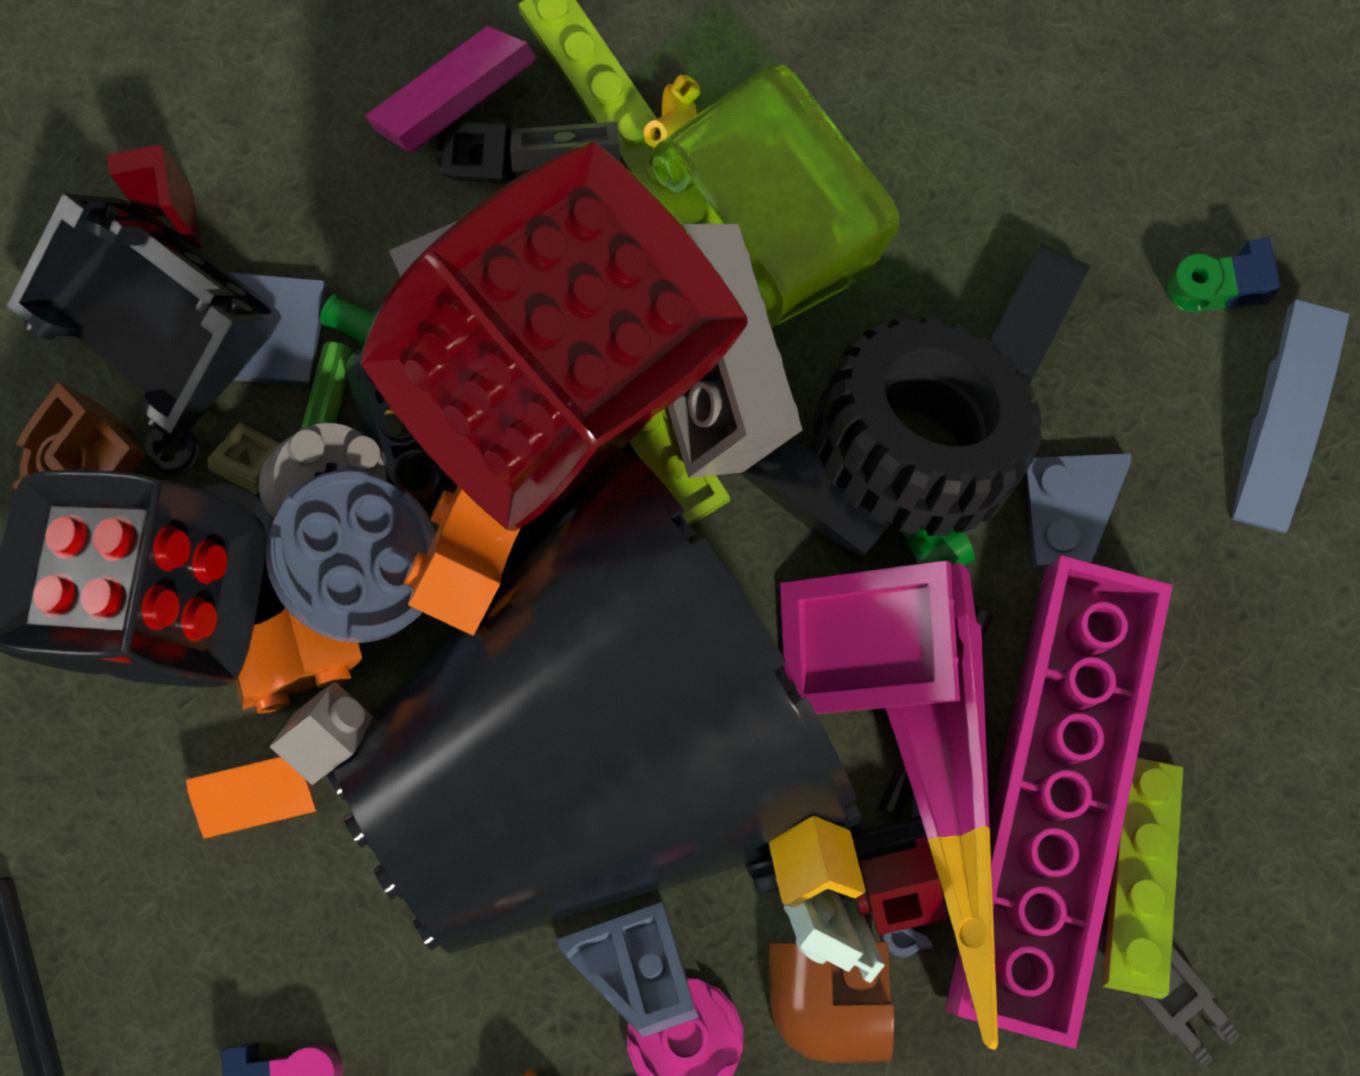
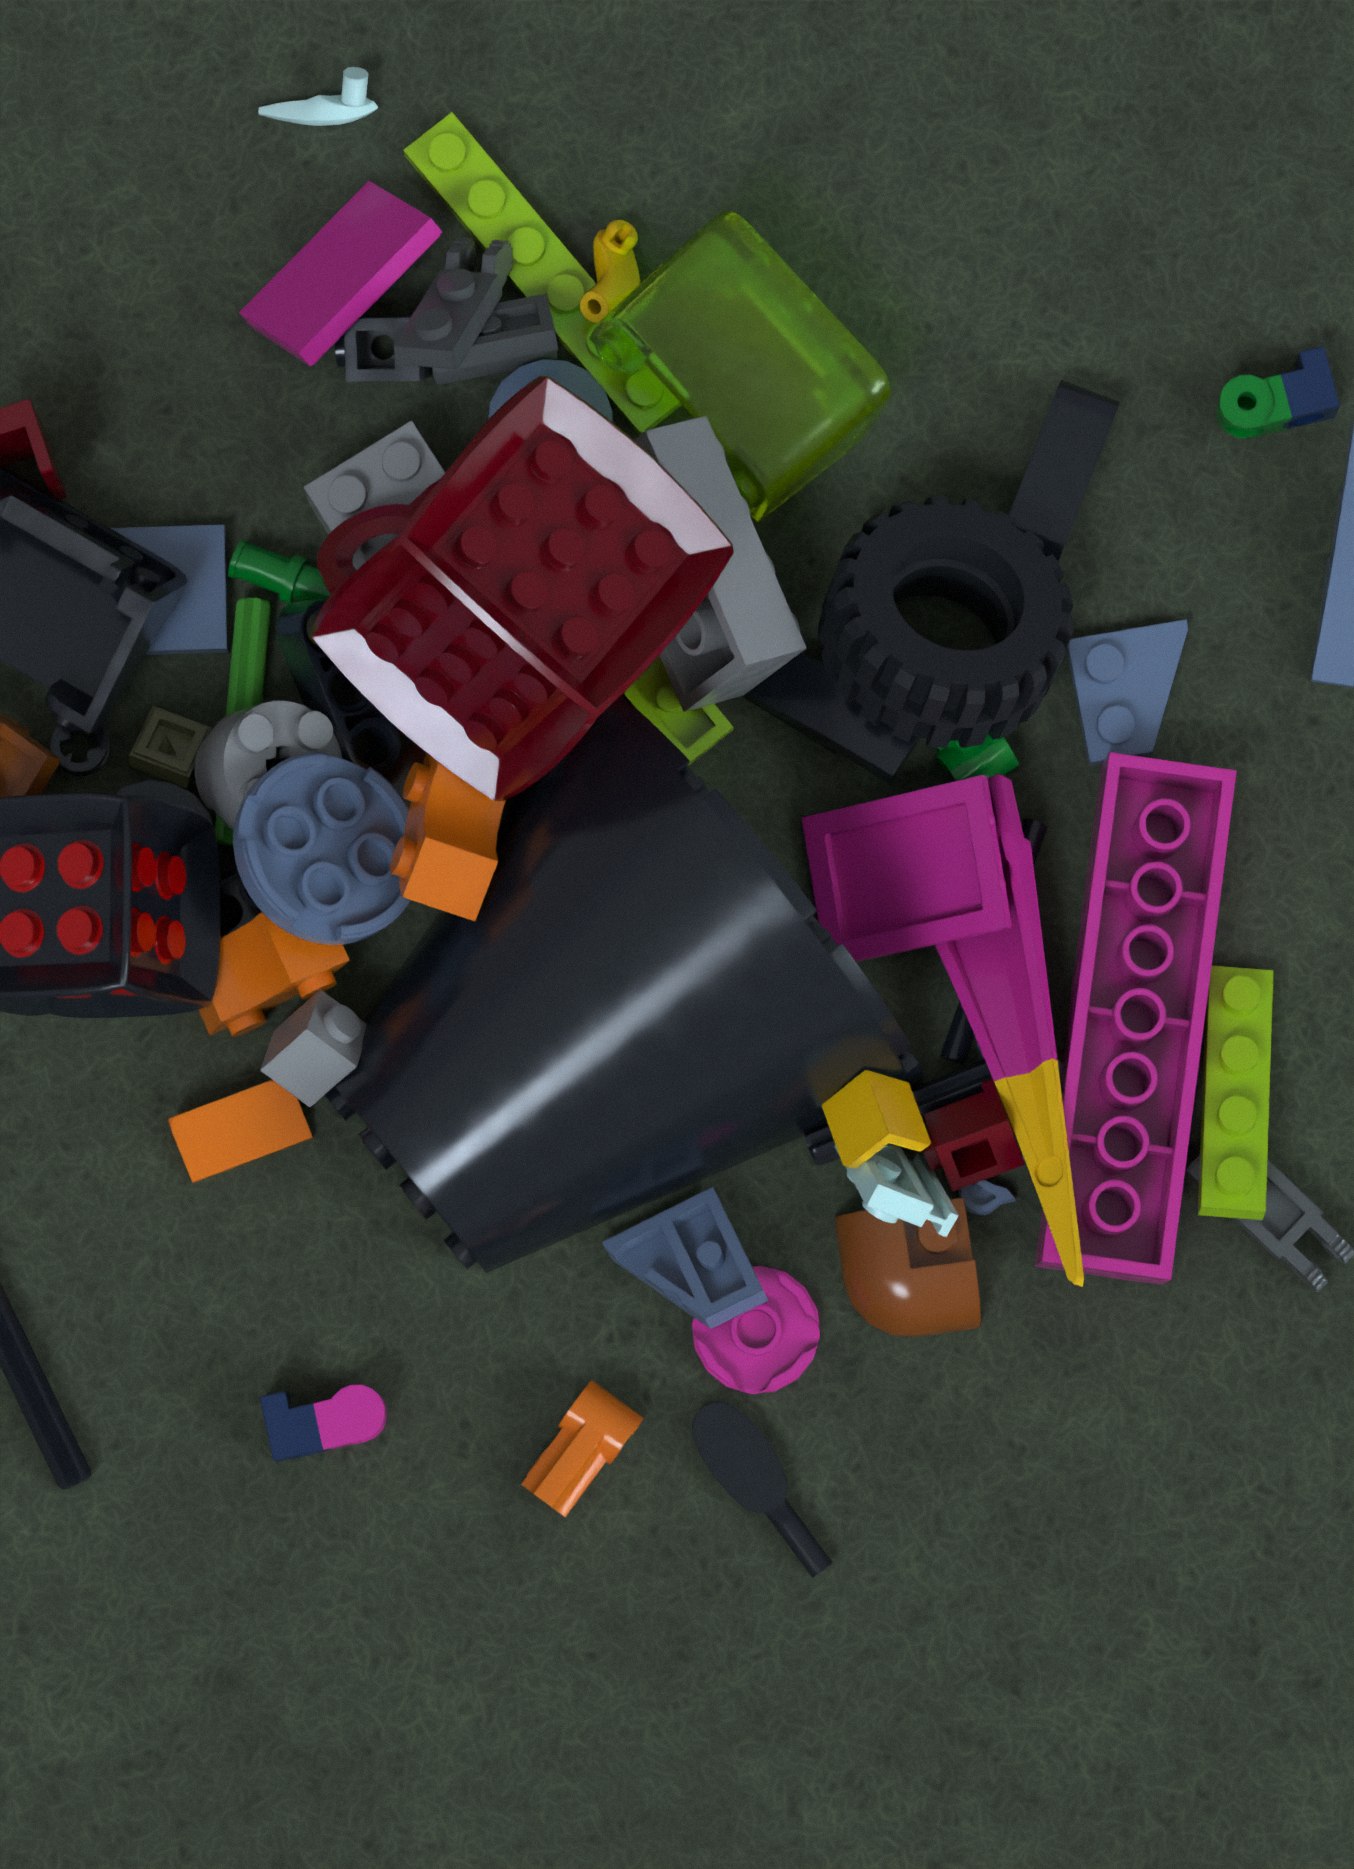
camera: 10 degrees left, 5 degrees up
none -> dark grey hinge [393,237,513,370]

